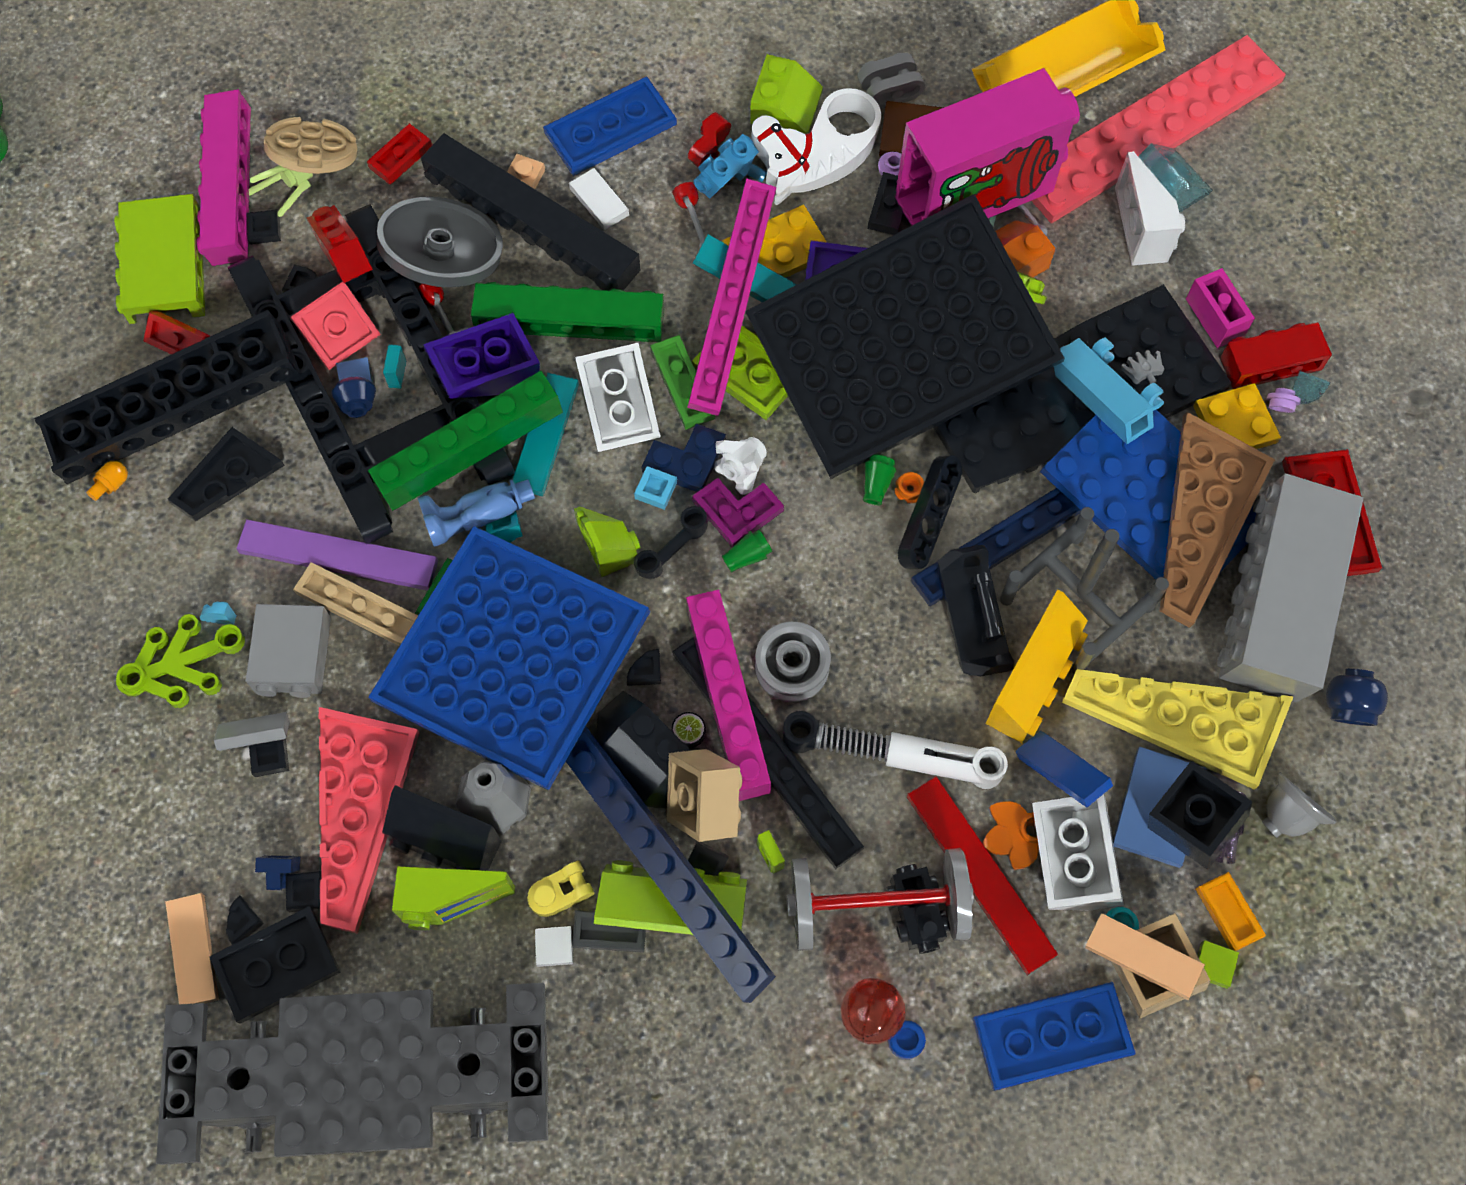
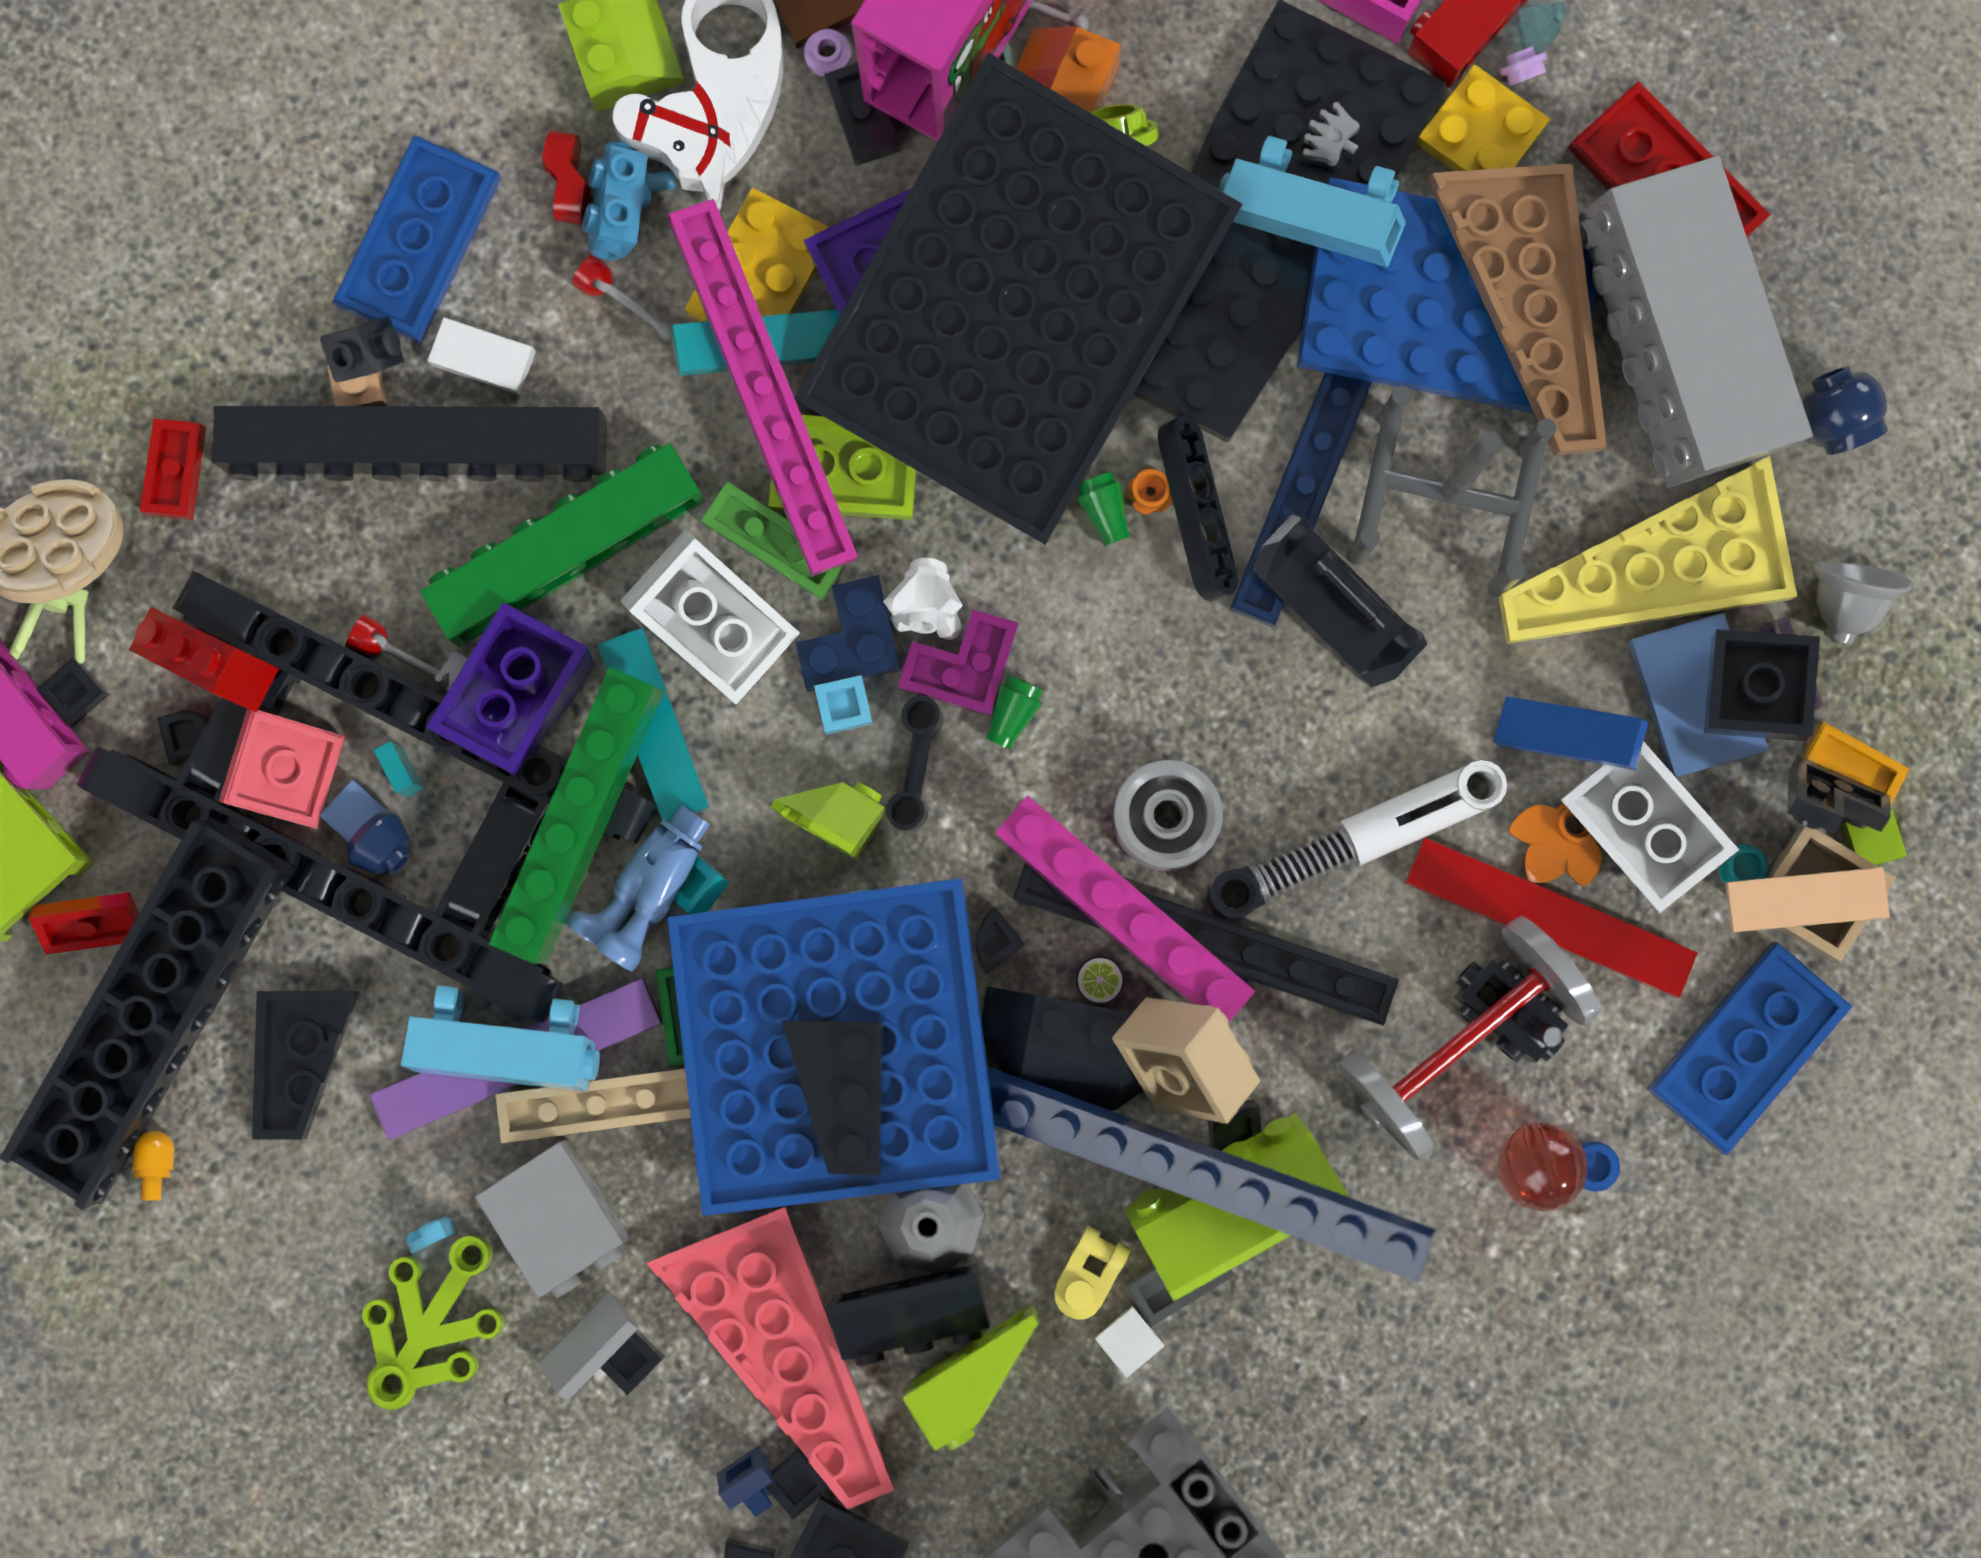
camera: 30 degrees left, 15 degrees up
dark grey dish [376,197,503,287] -> none
lime tile [757,830,785,874] -> none
yellow slope [985,589,1088,743] -> none
none -> black bracket [320,316,405,383]
none -> medium azure brick [401,986,600,1092]
none -> black wing [782,1020,884,1176]
none -> black plate [1787,756,1891,834]

